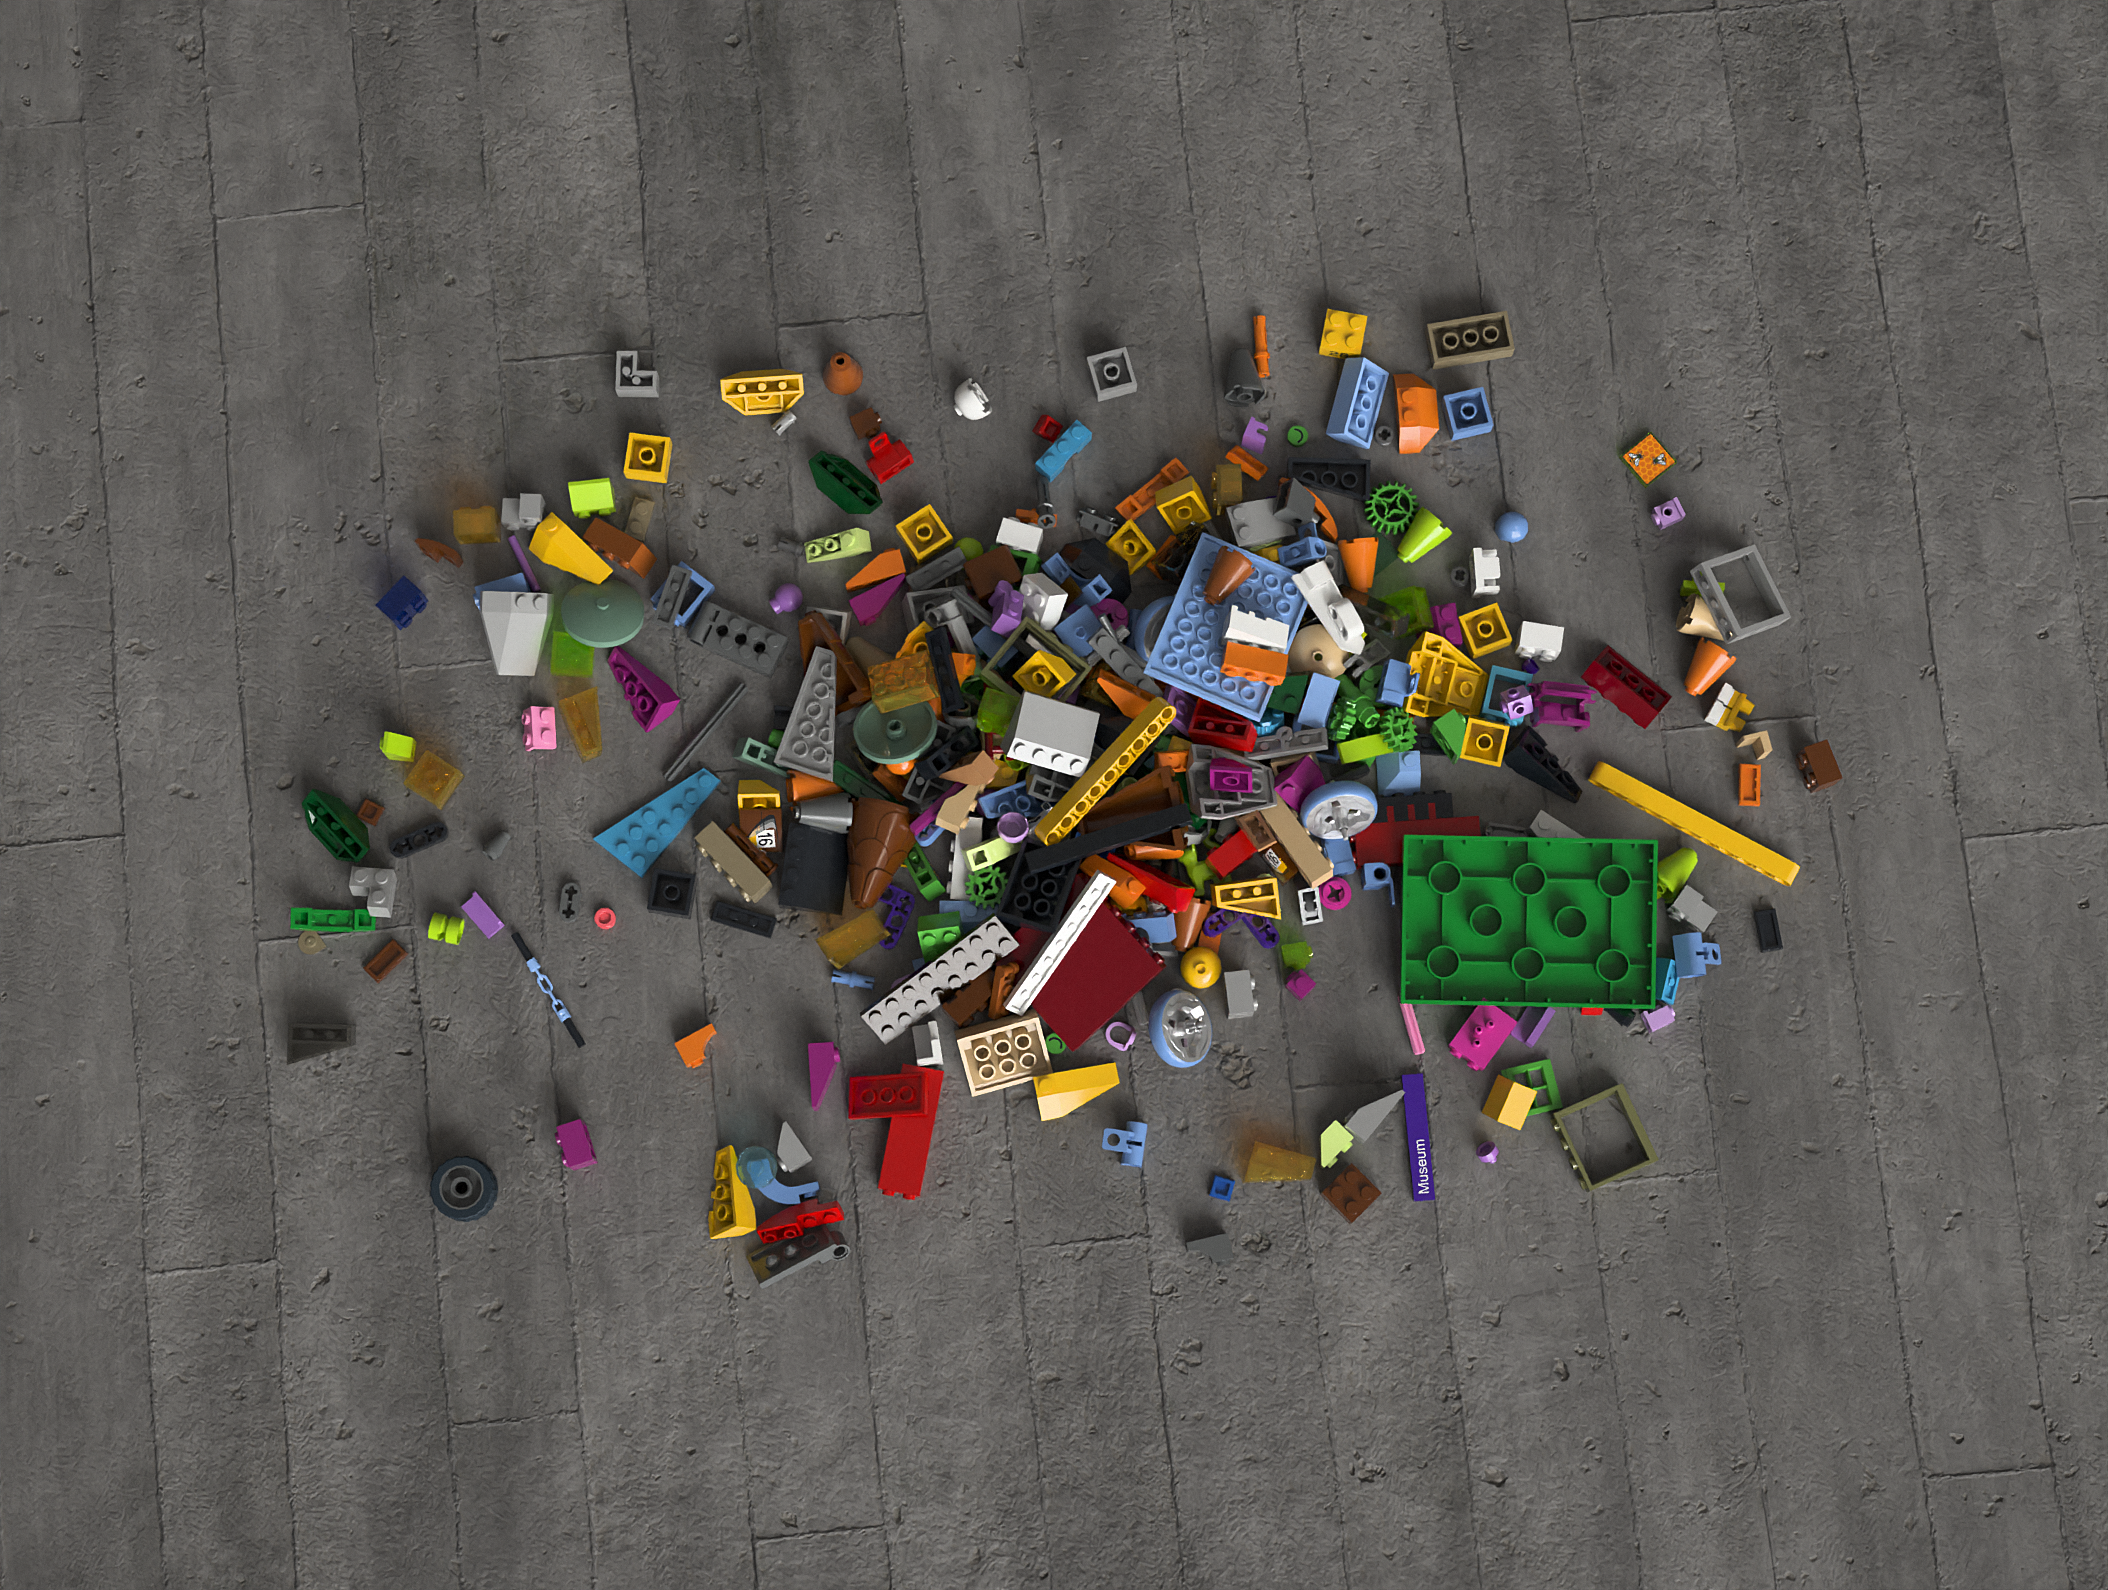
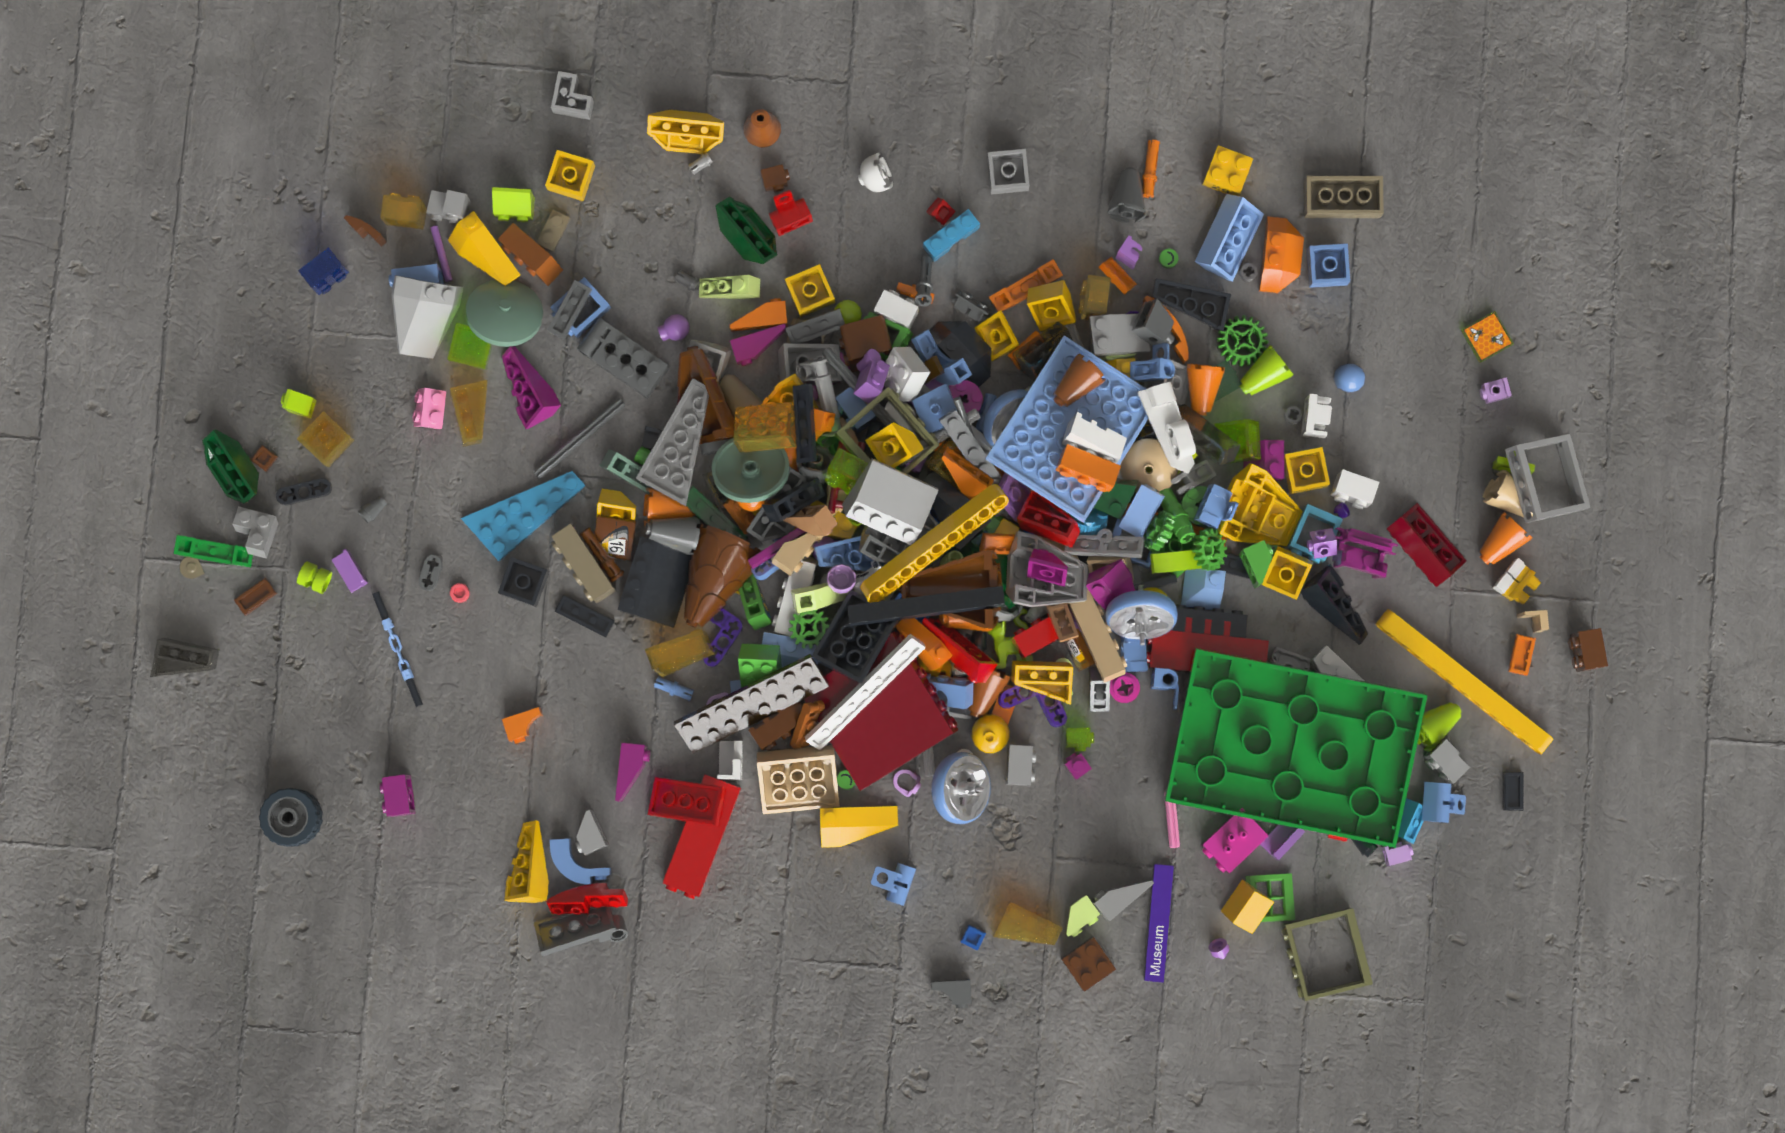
camera: 10 degrees right, 5 degrees up
clear light blue tile [736,1146,778,1189] -> none

